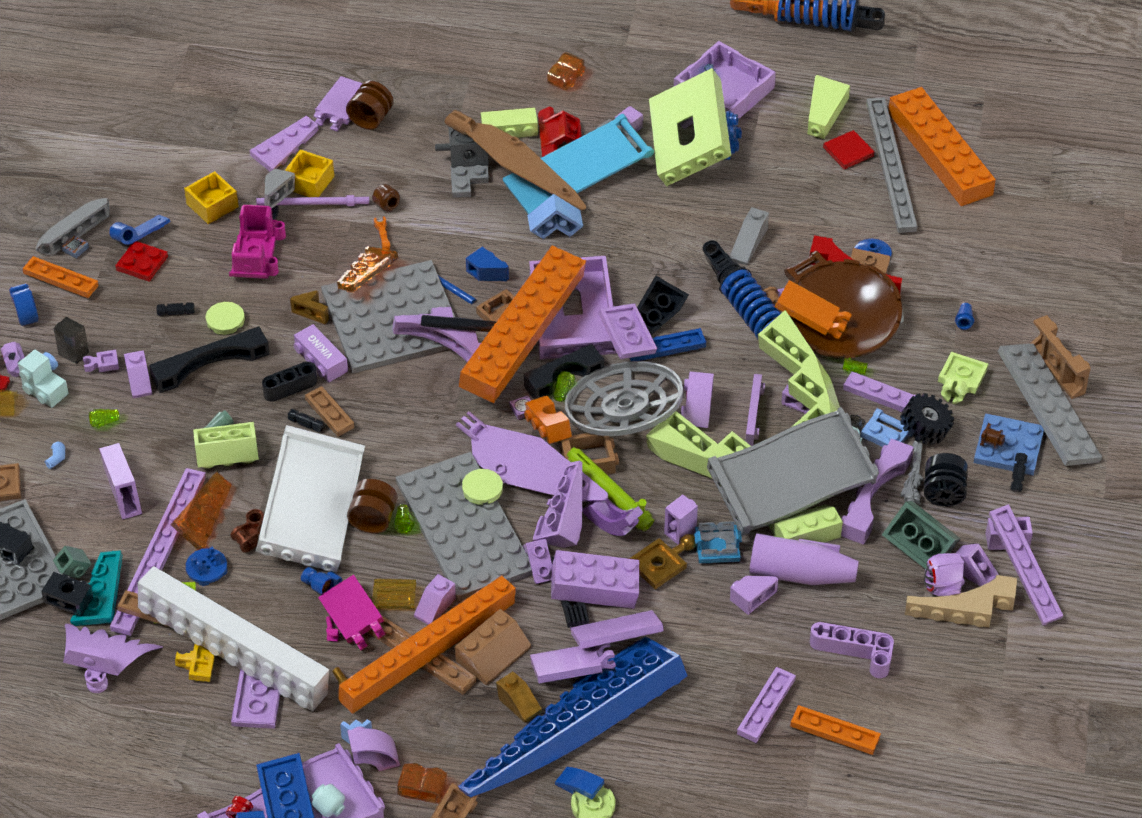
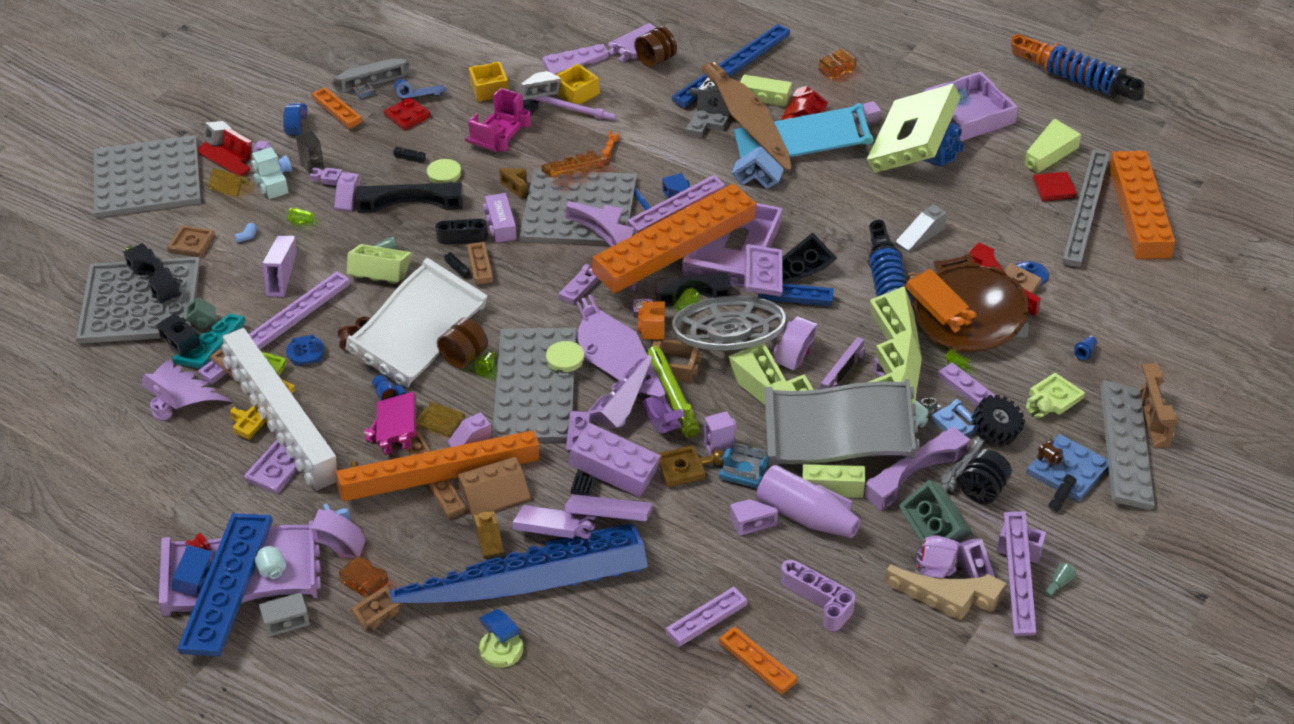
camera: 25 degrees right, 5 degrees down
clear orange wing [170,471,232,550] -> none
reddish brown head [372,184,400,211] -> none
black axle [421,315,497,332] -> none
none -> lavender plate [558,264,599,305]
none -> lavender plate [628,174,725,234]
none -> blue plate [672,24,790,108]
none -> sand green cone [1044,563,1077,598]

